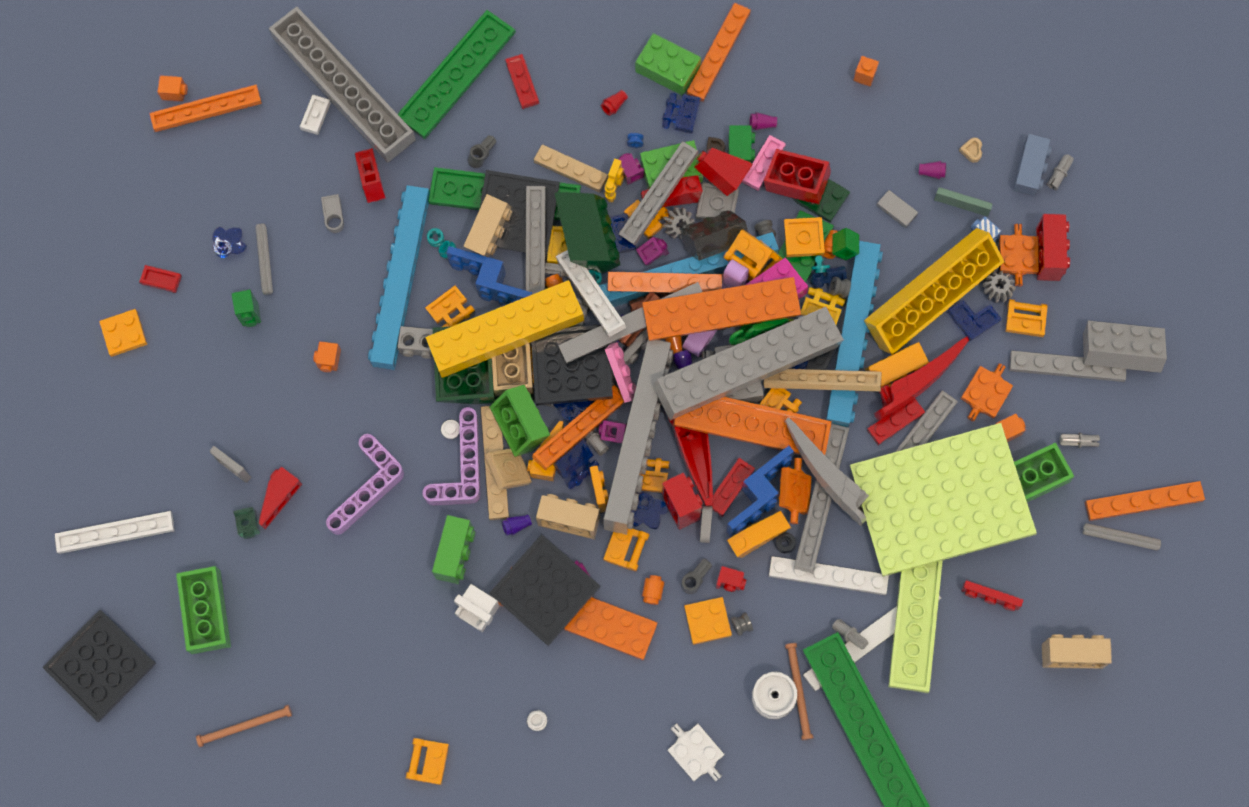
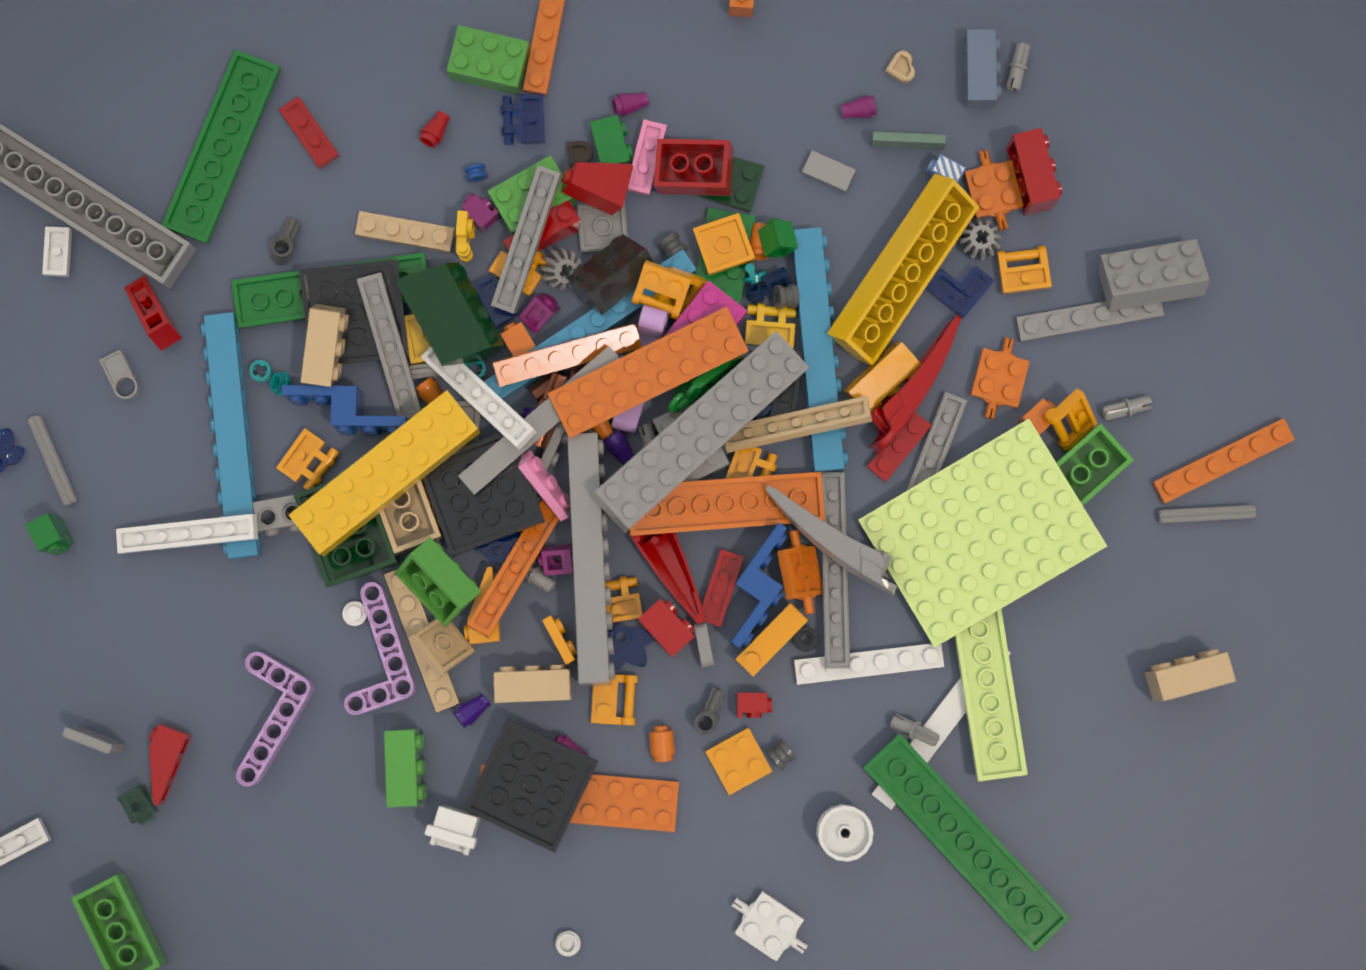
camera: 20 degrees left, 10 degrees up
orange brick [313,341,341,372] -> none
clear blue plate [553,440,599,489] -> none
nougat bar [785,643,813,740] -> none
red plate [961,580,1023,611] -> none
none -> white plate [116,514,258,554]
none -> orange brick [501,322,536,356]
none -> light orange plate [1045,388,1098,451]

